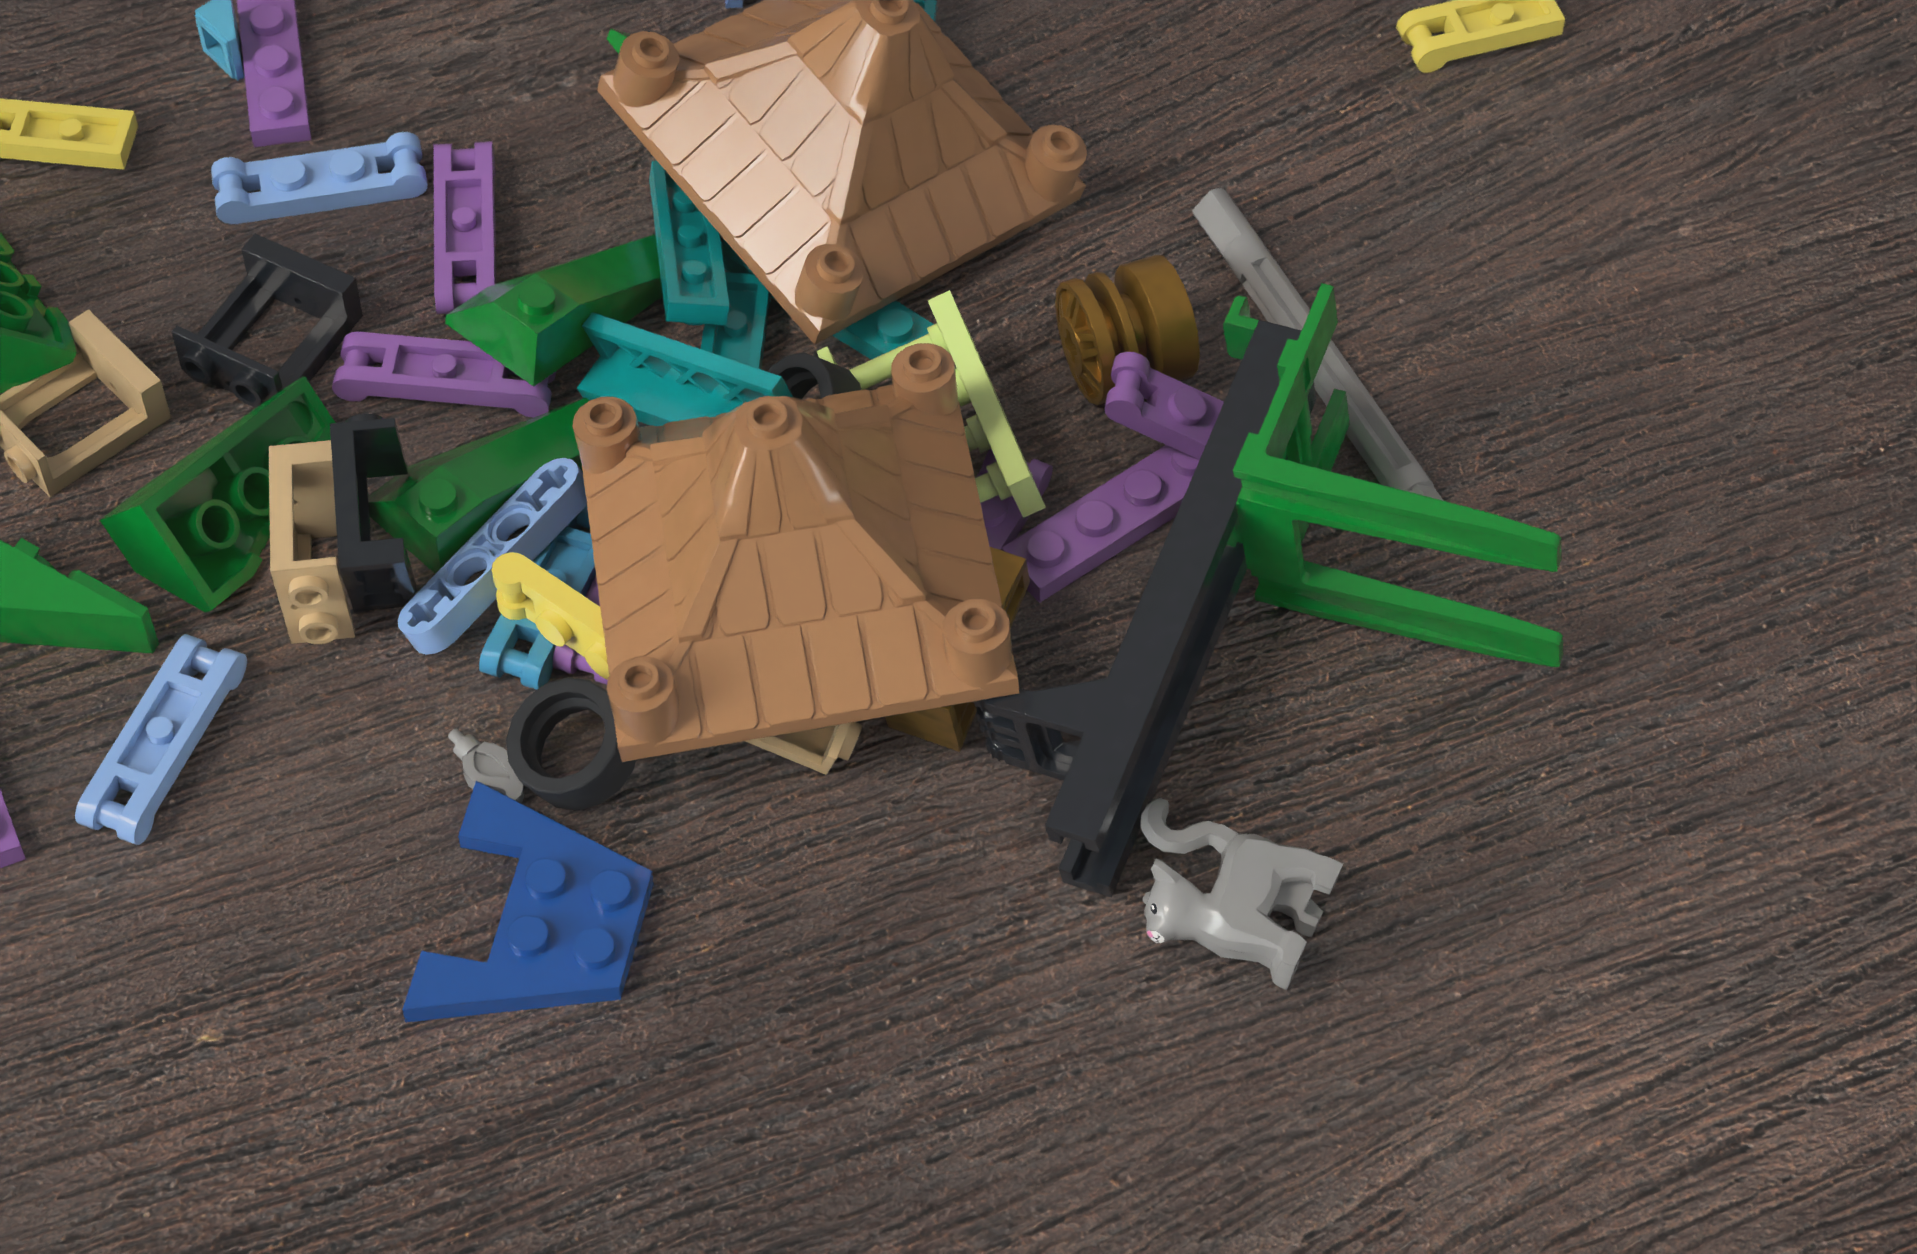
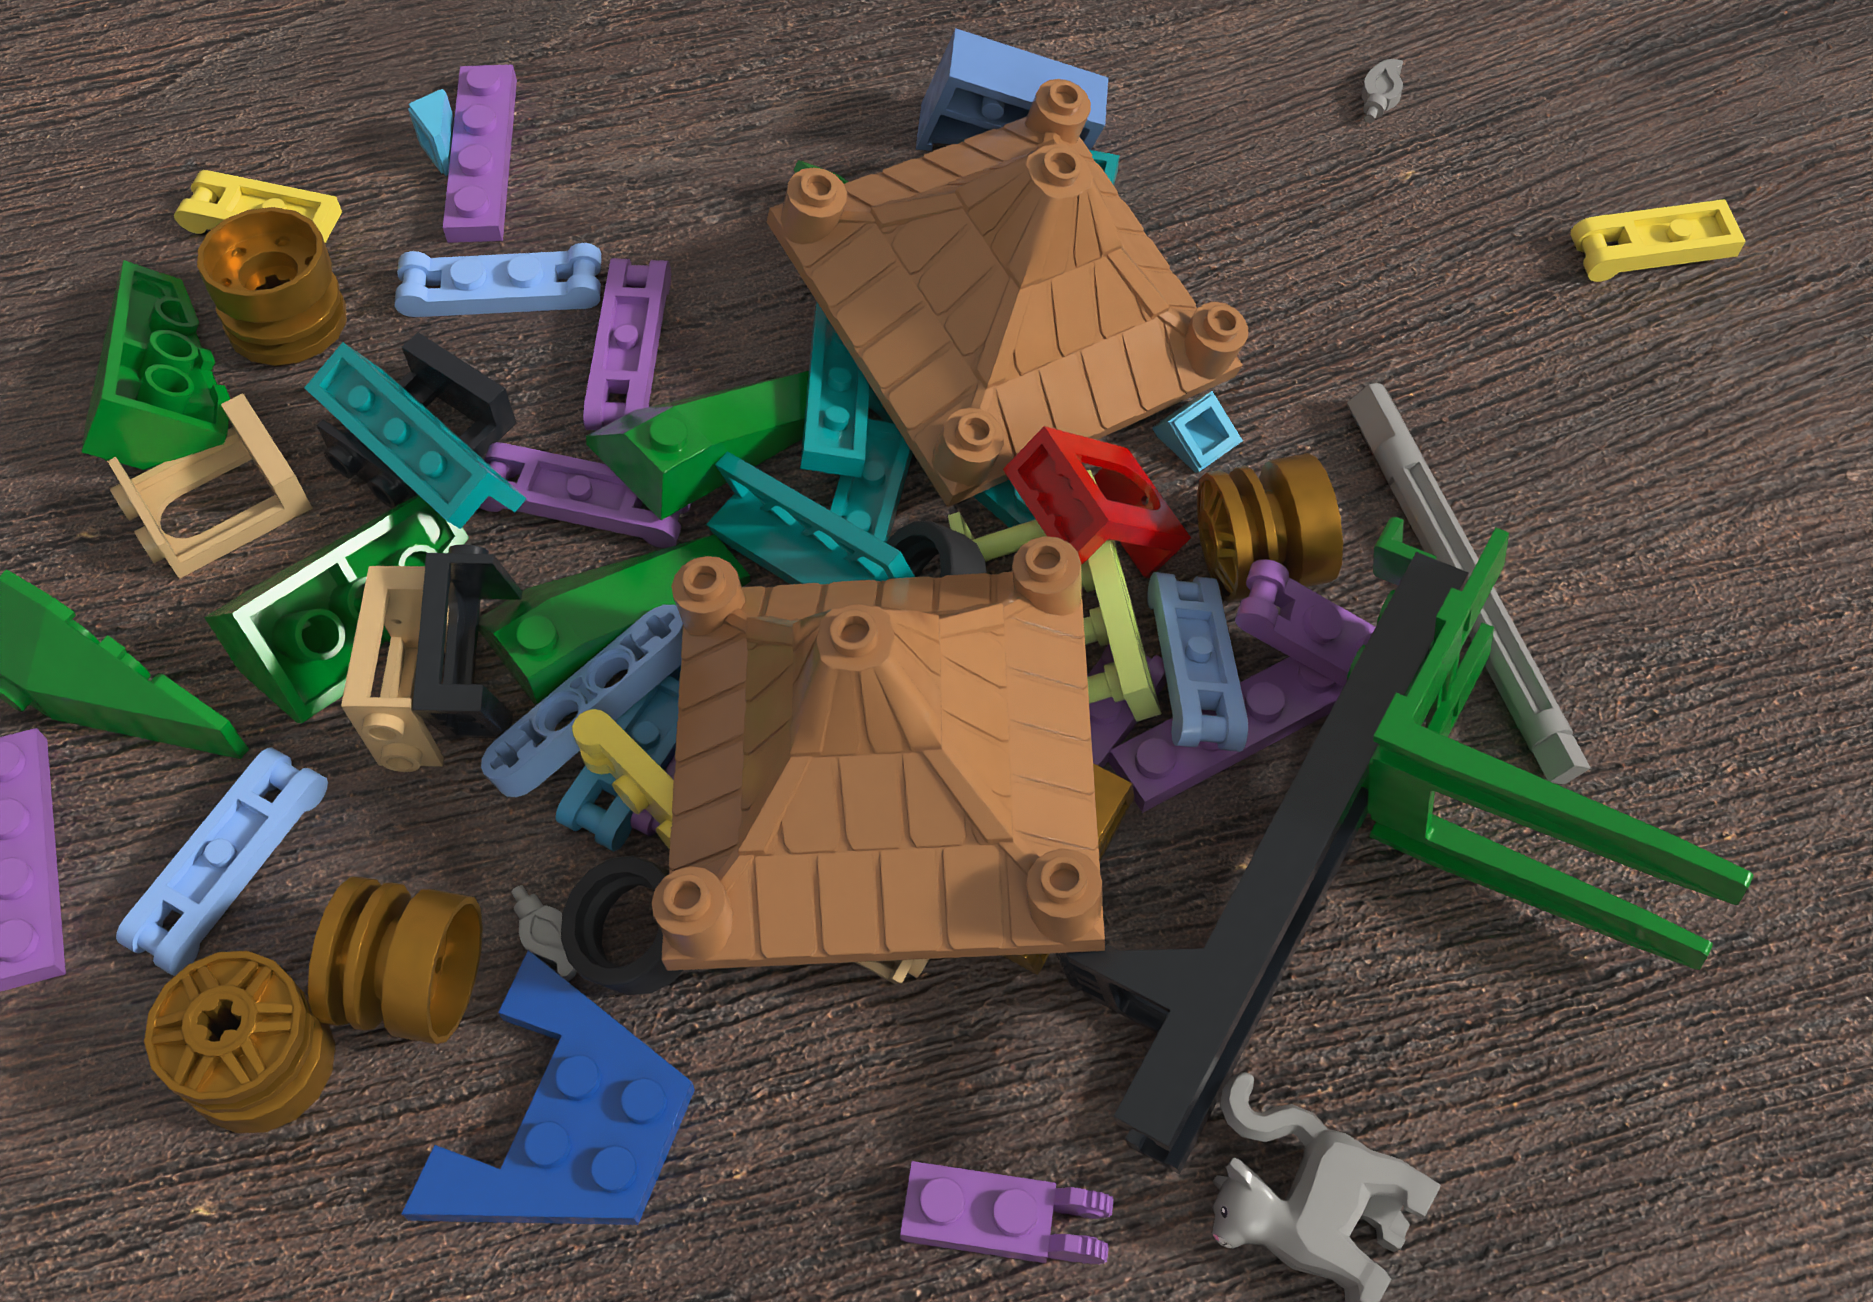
camera: 10 degrees right, 5 degrees up
none -> pearl gold wheel [144,951,335,1133]
none -> pearl gold wheel [197,207,347,366]
none -> teal fence [304,342,527,529]
none -> pearl gold wheel [308,877,483,1044]
none -> medium lavender hinge [900,1161,1114,1265]
none -> red panel [1003,426,1191,578]
none -> light blue plate [1147,572,1248,752]
none -> medium azure slope [1152,391,1243,473]

